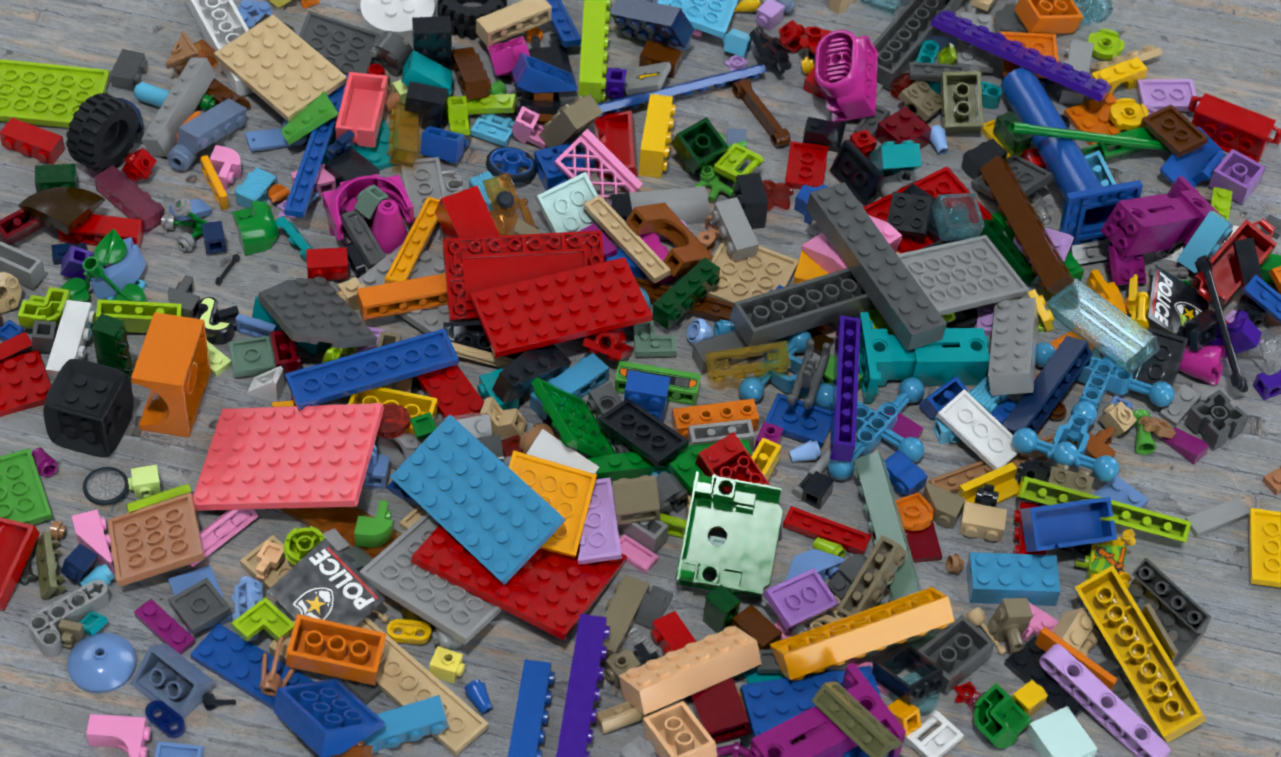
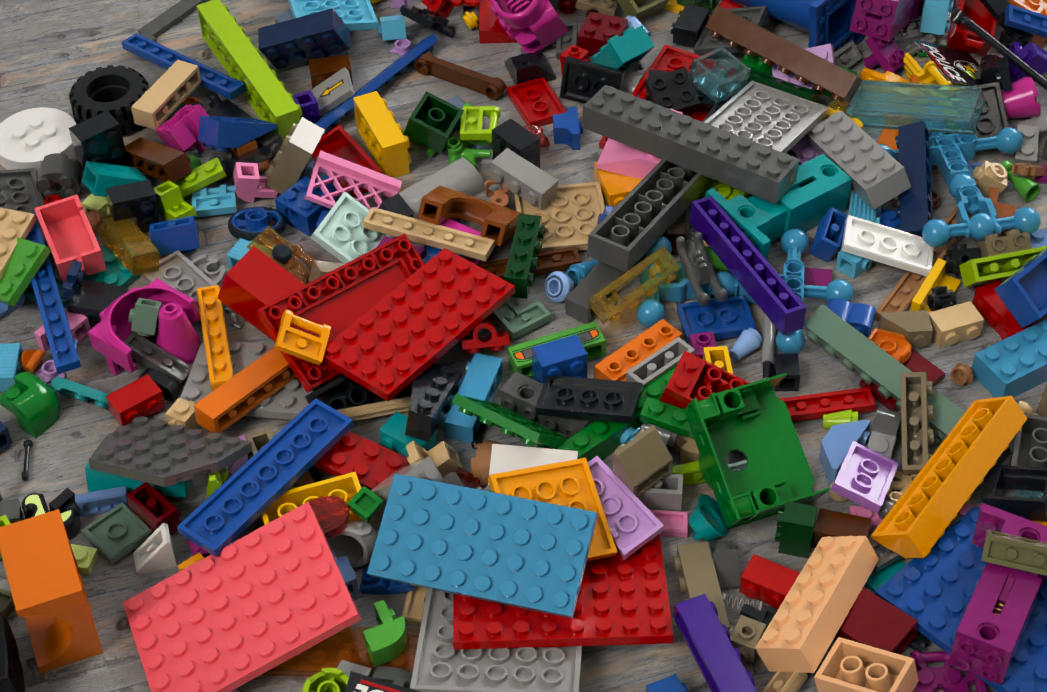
camera: 25 degrees left, 5 degrees down
none -> light orange plate [274,309,331,365]
none -> teal piece [688,494,727,542]

